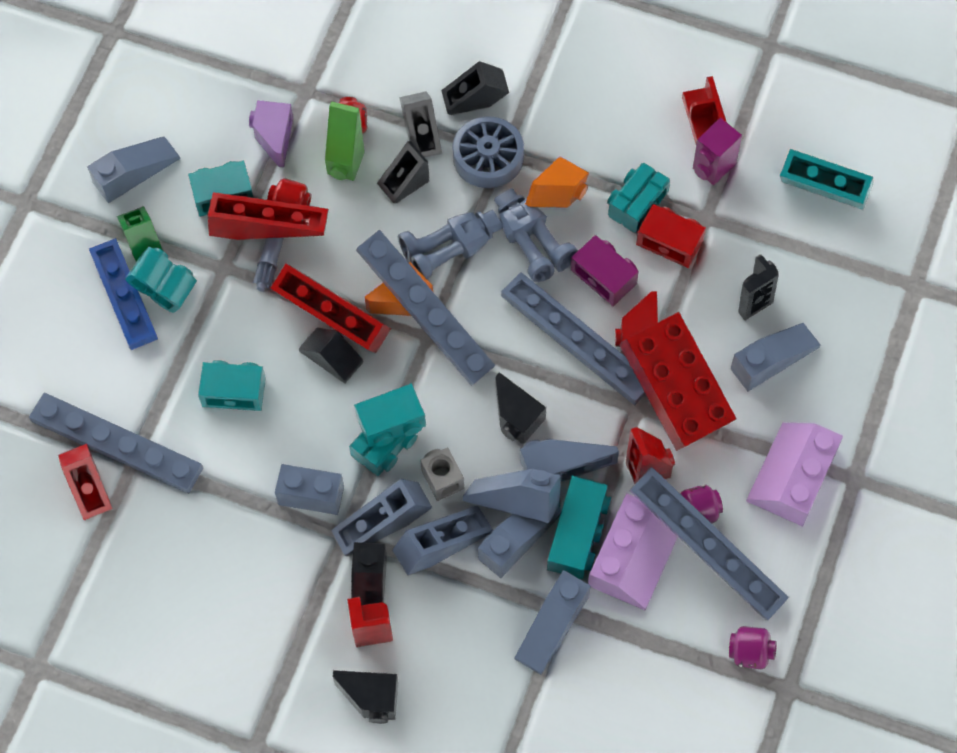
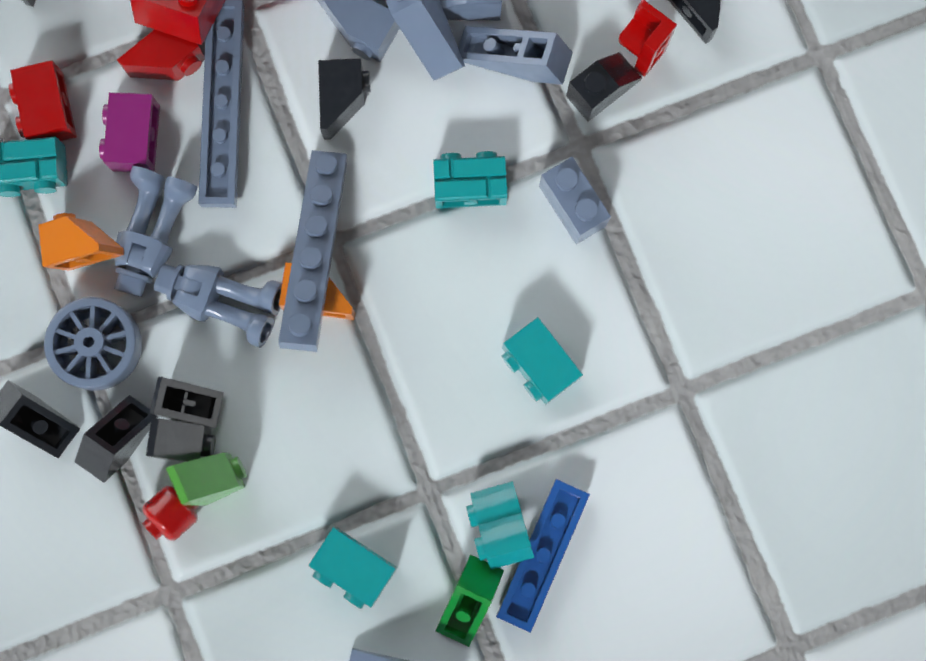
camera: 135 degrees left, 15 degrees up
sand blue plate [29,392,203,494] -> none
red slope [58,444,113,520] -> none
red slope [208,192,329,240] -> none
medium lavender slope [249,100,294,167] -> none
sand blue piece [253,238,284,292] -> none
red head [267,178,312,206] -> none
red brick [270,263,392,353] -> none
black slope [299,328,364,384] -> none
sand blue slope [331,479,432,556] -> none
teal brick [354,383,426,448] -> none
light grey brick [420,447,464,501] -> none
none -> black slope [146,418,216,462]

